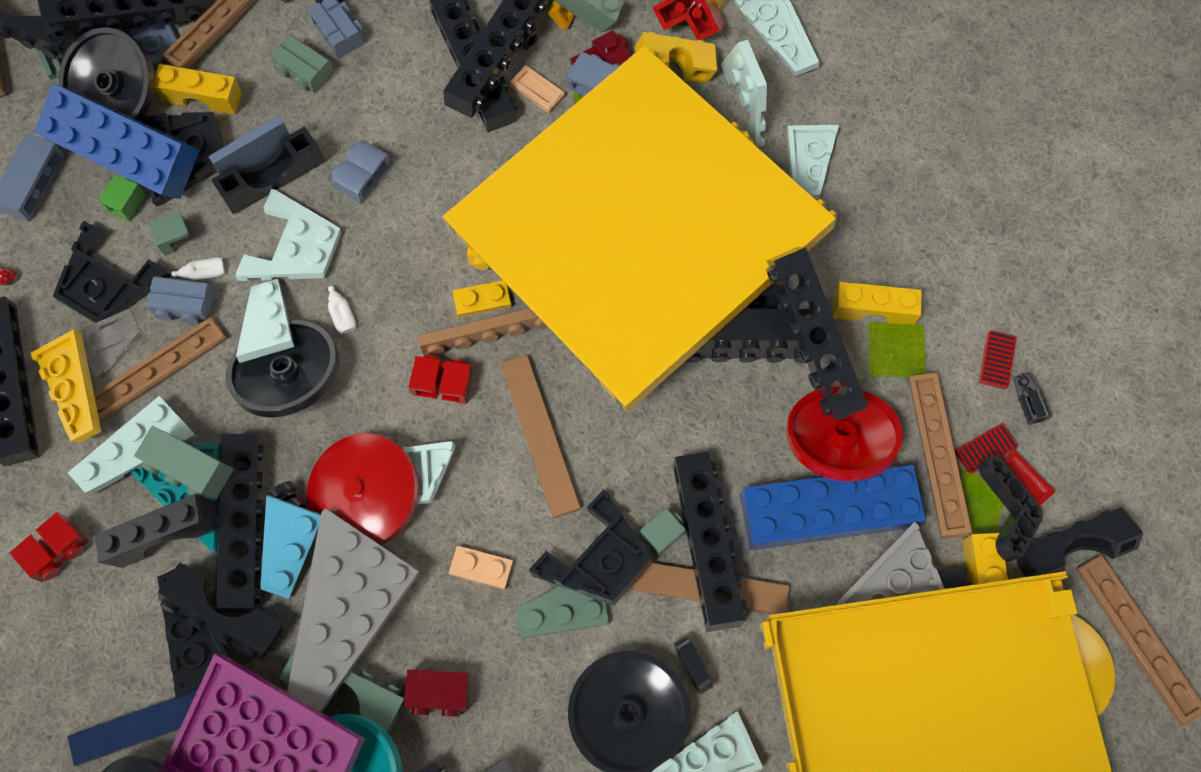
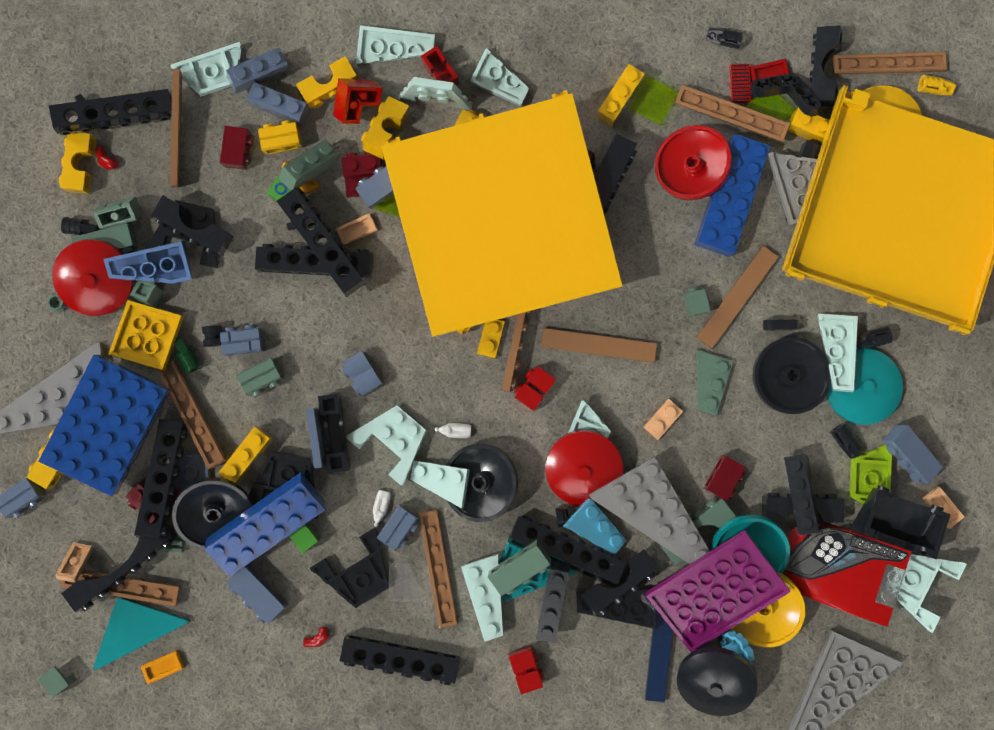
camera: 65 degrees left, 15 degrees up
yellow wing [30,329,101,443] -> none
sand green panel [148,211,189,256] -> none
black wing [529,489,653,605] -> none
black brick [673,452,748,632] -> none
black brick [766,247,868,421] -> none
red tile [978,331,1017,390] -> none
none -> red piece [421,46,459,86]
none -> yellow hinge [918,75,956,95]

